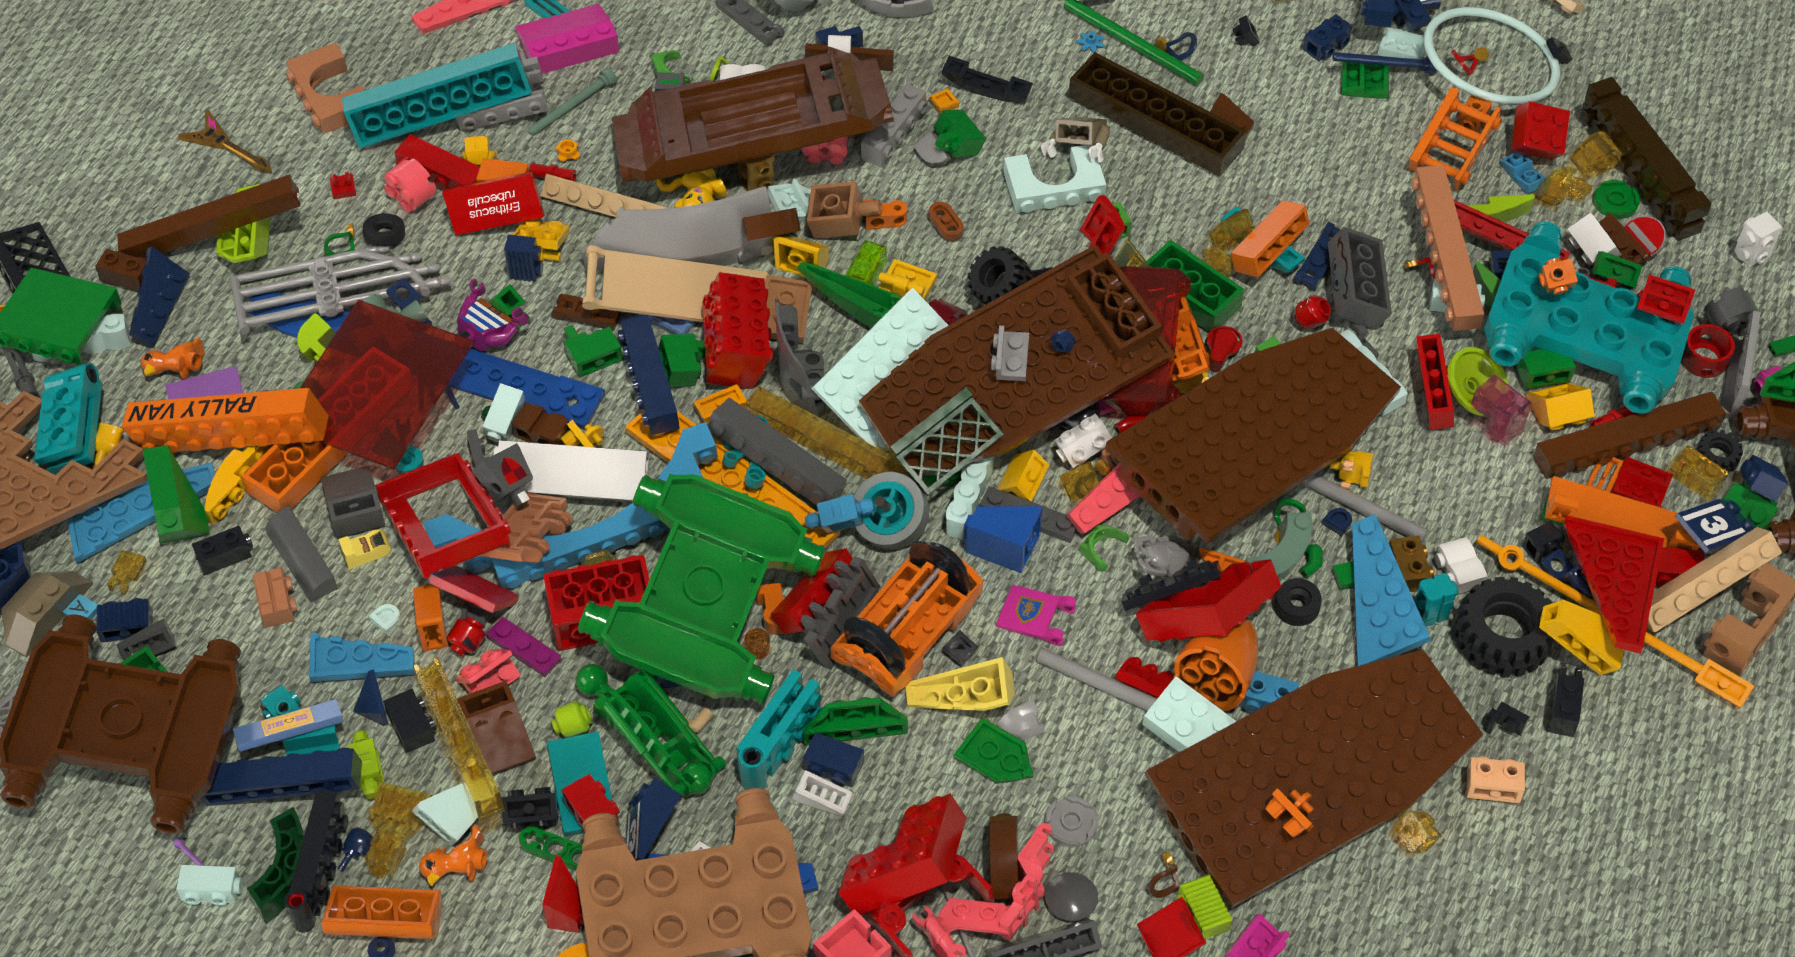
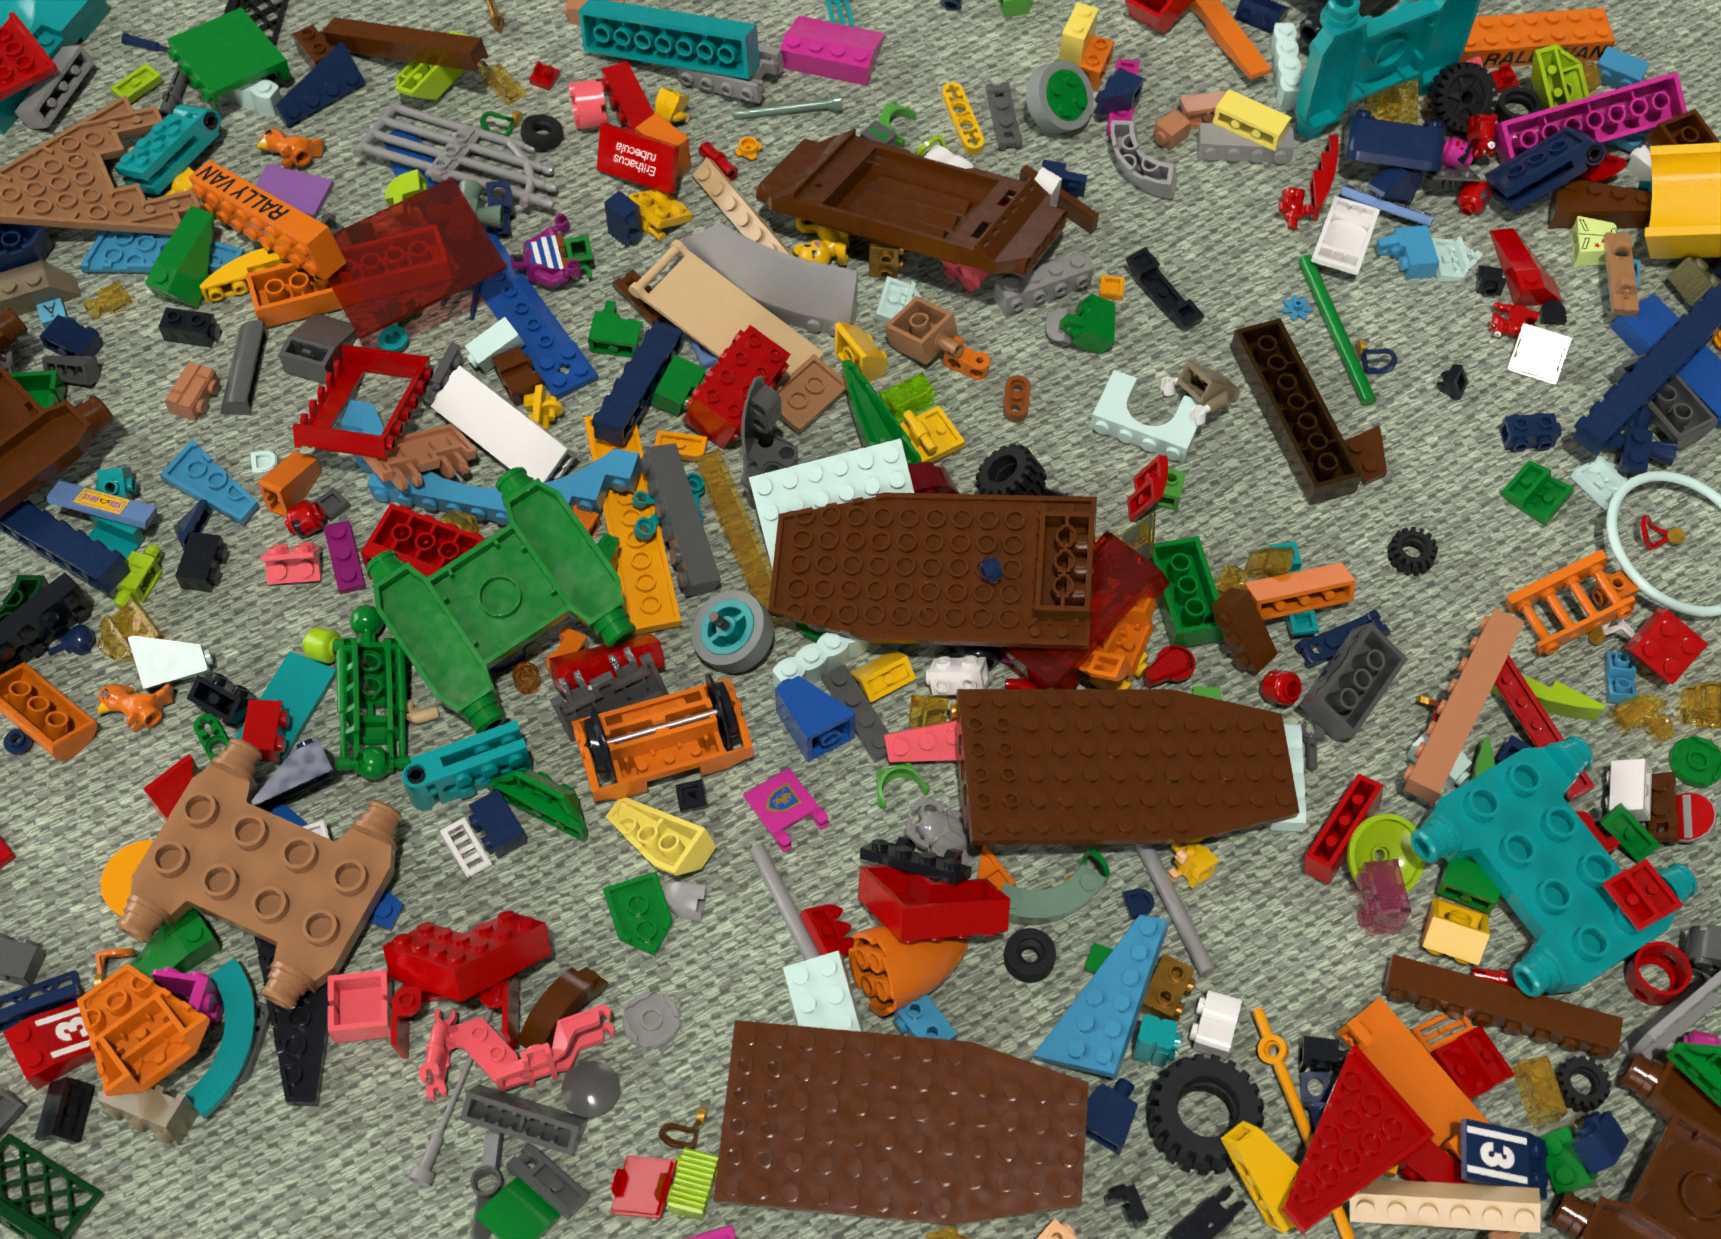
camera: 35 degrees right, 5 degrees up
light yellow leg [339,530,391,570] -> none
clear yellow brick [365,831,407,878] -> none
clear yellow tile [413,657,505,821] -> none
red tile [428,565,519,613] -> none
reddish brown slope [457,681,536,777] -> none
dark grey torso [472,443,533,507] -> none
reddish brown arch [743,208,801,241] -> none
dark azure piece [805,494,875,533] -> none
fence [888,387,1004,496] -> none
light grey bracket [991,325,1029,381] -> none
orange hips [1265,788,1314,838] -> none
green arm [1299,544,1323,579] -> none
dark blue piece [1332,52,1437,74] -> none
orange brick [1539,258,1578,295] -> none
none -> clear yellow panel [479,60,527,106]
none -> yellow beam [942,82,984,155]
none -> dark blue torso [1086,1078,1138,1156]
none -> reddish brown brick [1210,587,1278,673]
none -> black tyre [1387,527,1438,576]
none -> piece [1588,618,1636,645]

